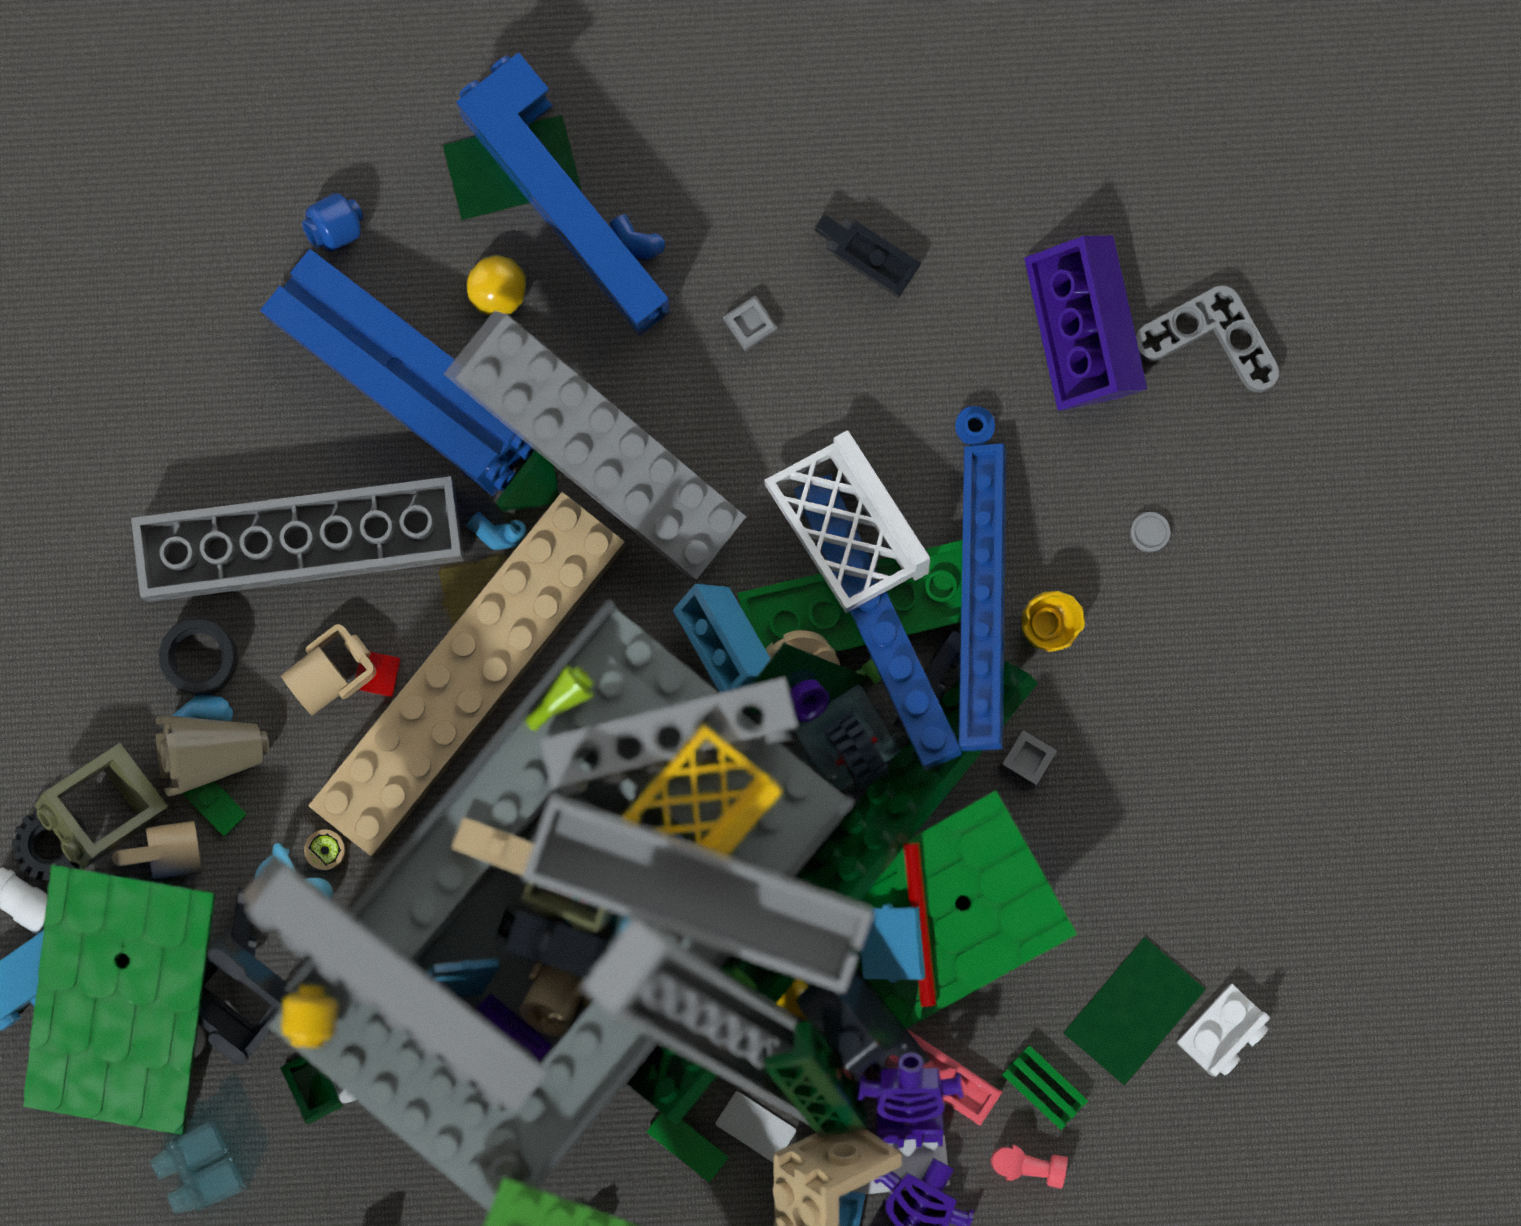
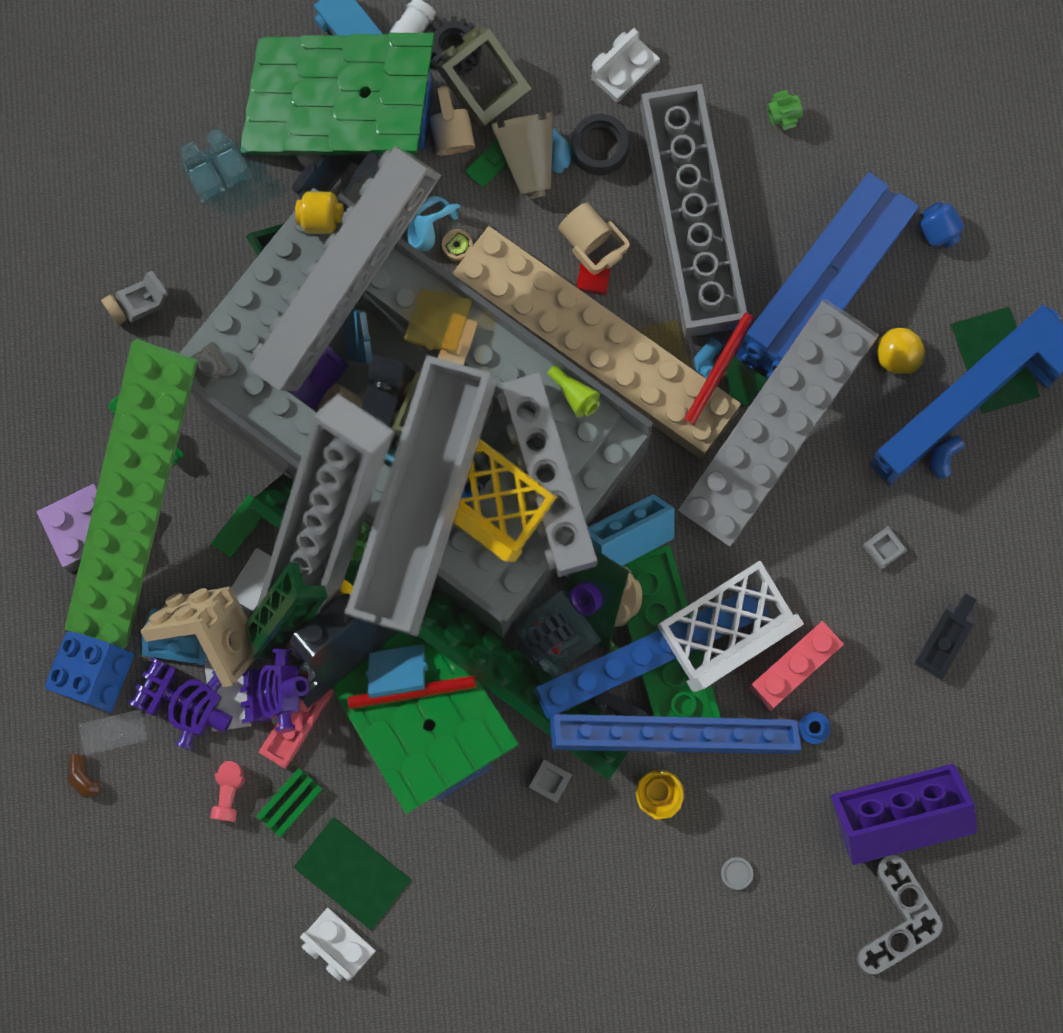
camera: 90 degrees right, 5 degrees down
none -> clear yellow piece [404,289,473,353]
none -> white bracket [591,28,660,103]
none -> red bar [683,313,755,426]
none -> coral brick [749,621,844,711]
none -> bright green gear [767,90,803,131]

